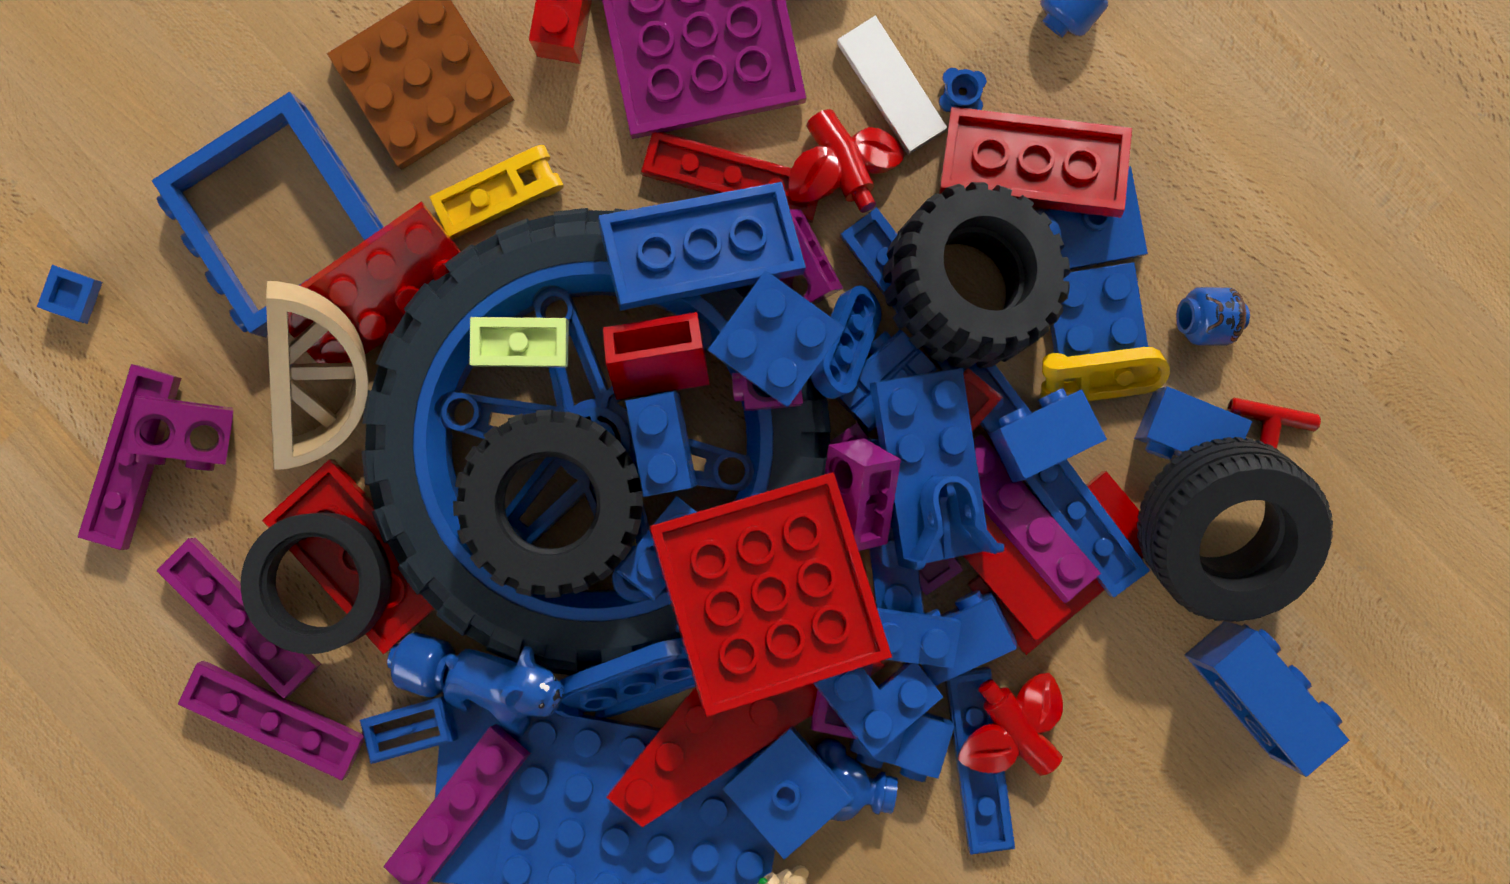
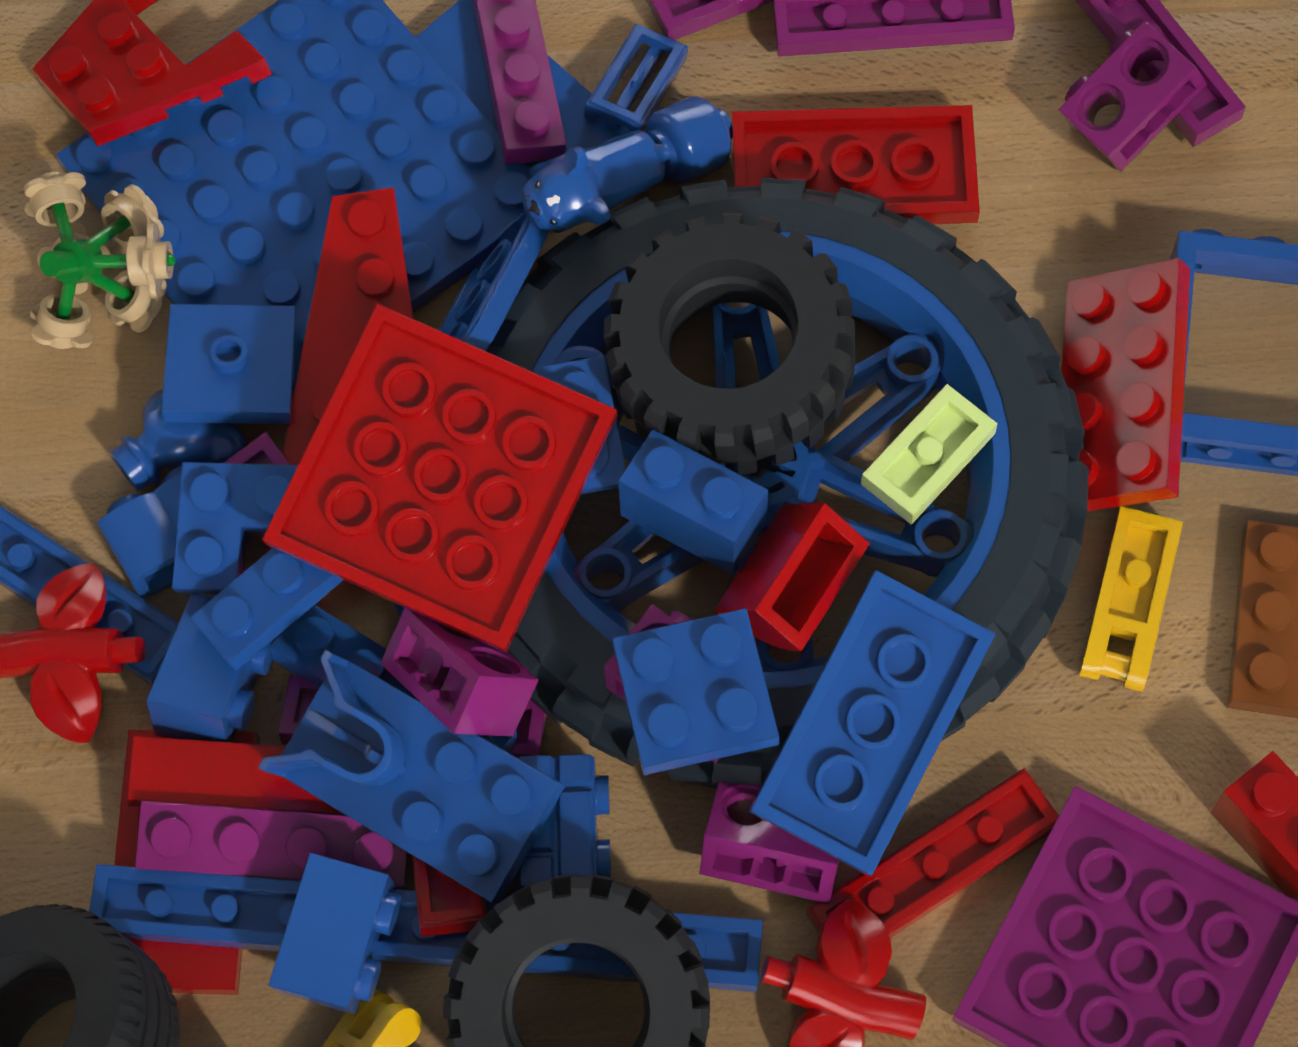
camera: 135 degrees right, 20 degrees down
black tyre [240,513,392,654] -> none
tan window [266,281,368,470] -> none
blue plate [811,286,882,399] -> none

